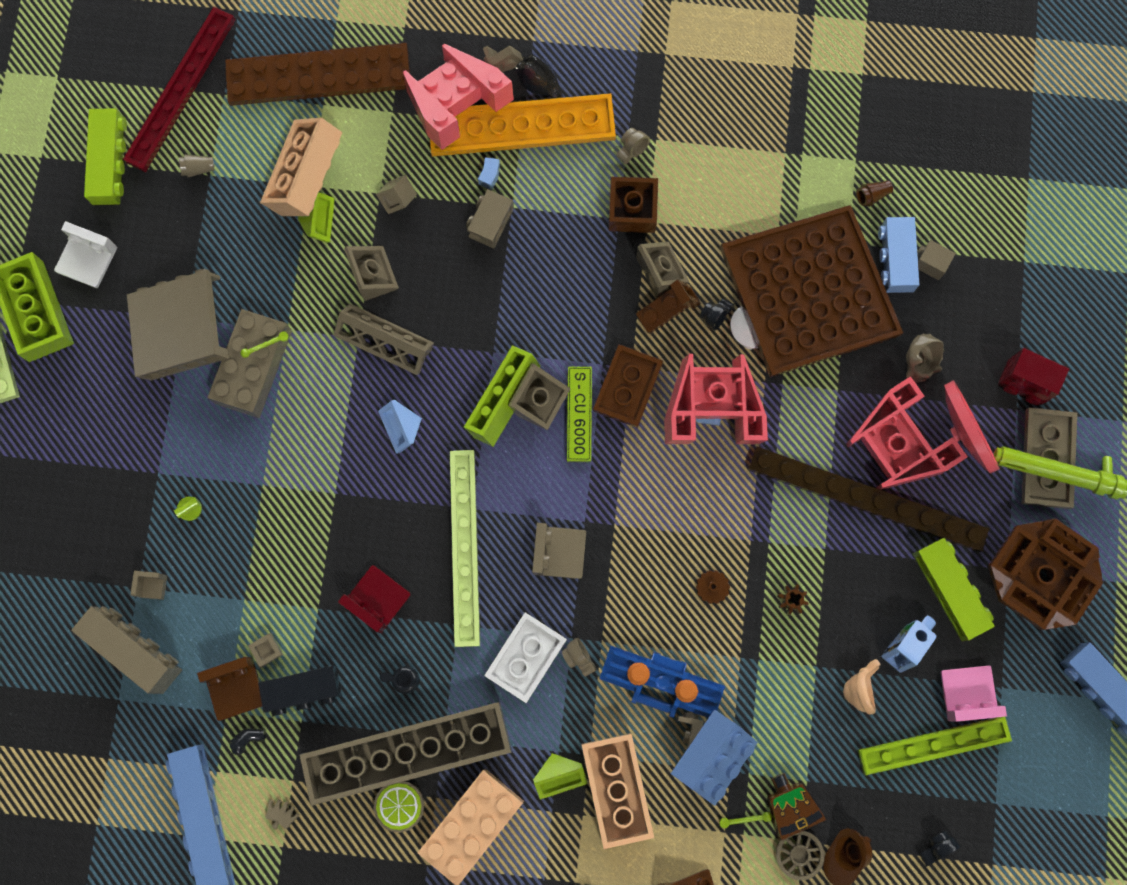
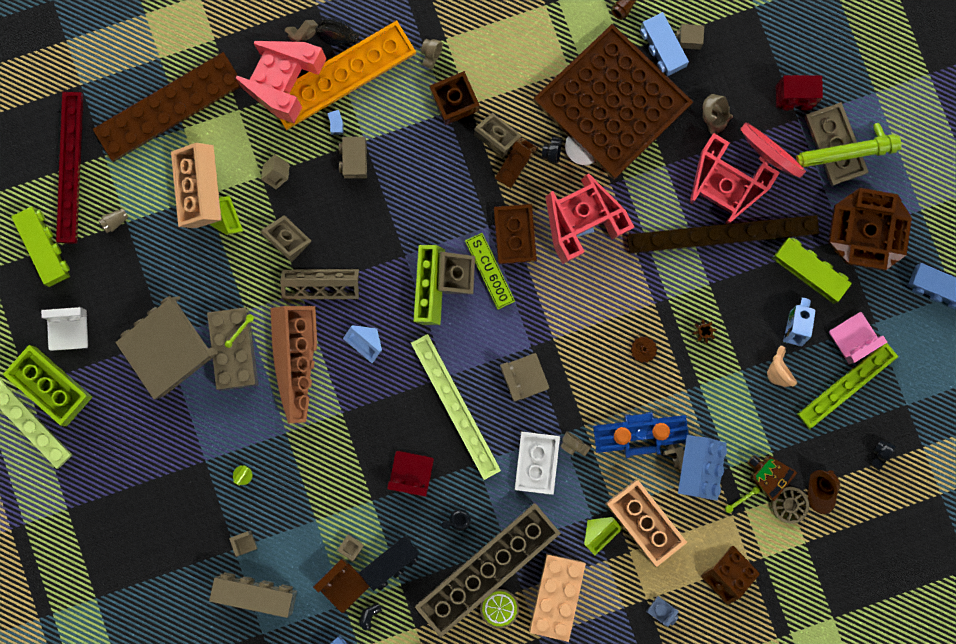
camera: 30 degrees left, 5 degrees up
none -> nougat wedge [270,306,317,423]

